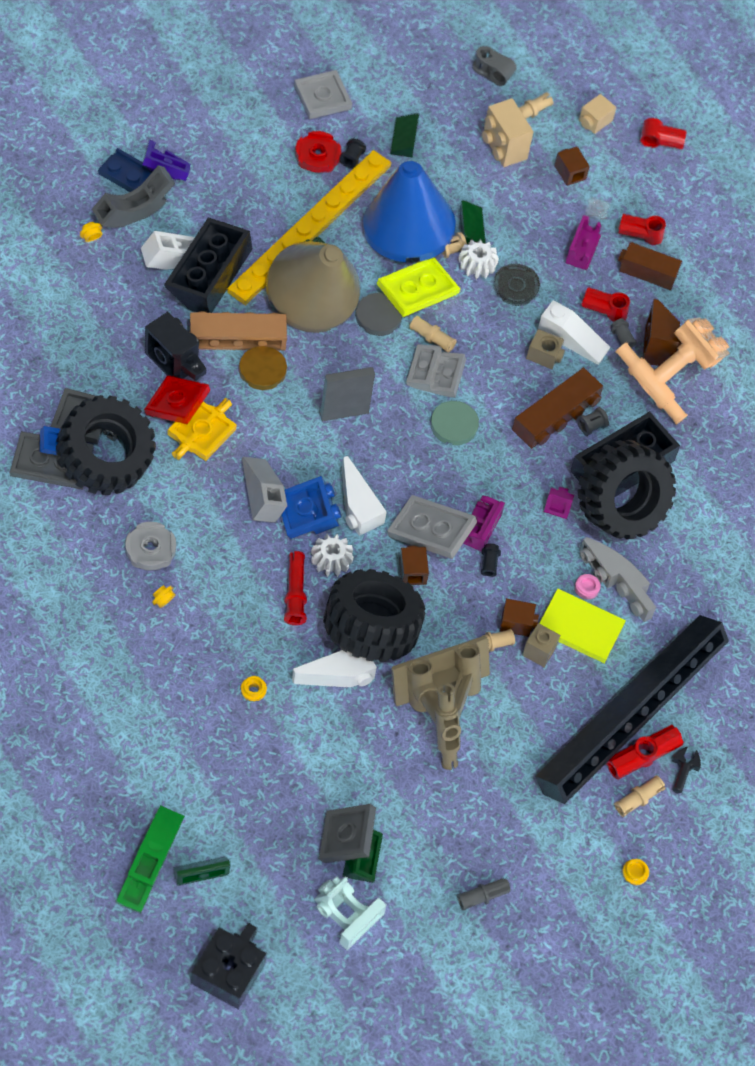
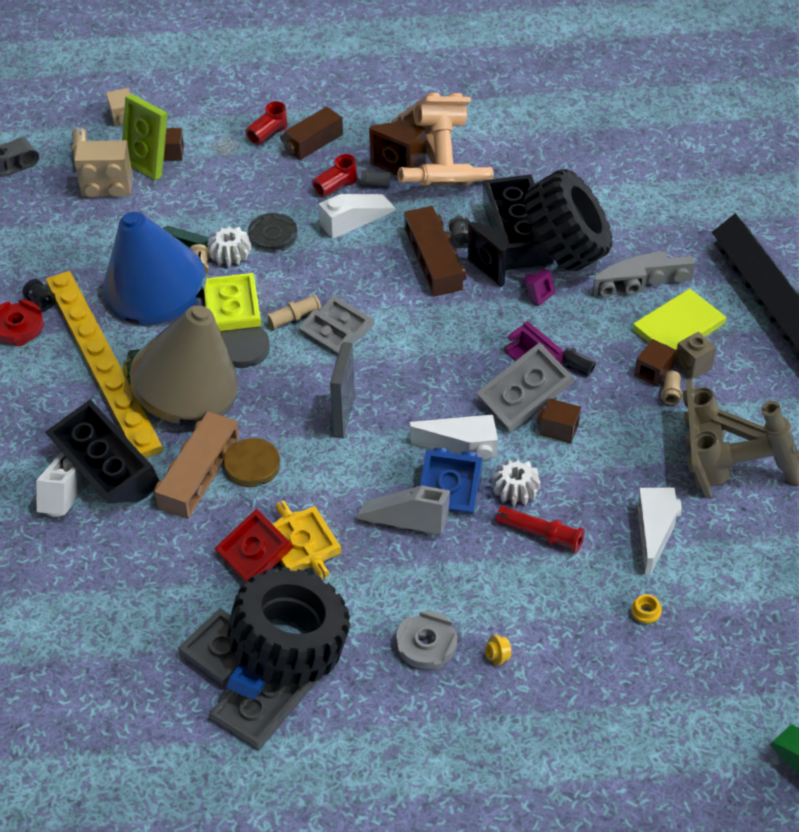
camera: 55 degrees left, 10 degrees down
black hinge [145,311,206,381] -> none
black tyre [323,569,426,662] -> none
dark green slope [390,113,419,158] -> none
sand green tile [431,401,479,446] -> none
dark tan brick [526,329,565,369] -> none
magenta hinge [566,215,601,271] -> none
bright pink tile [575,574,601,600] -> none
red piece [640,118,687,149] -> none
none -> lime plate [122,94,168,180]
none -> black slope [468,221,507,287]

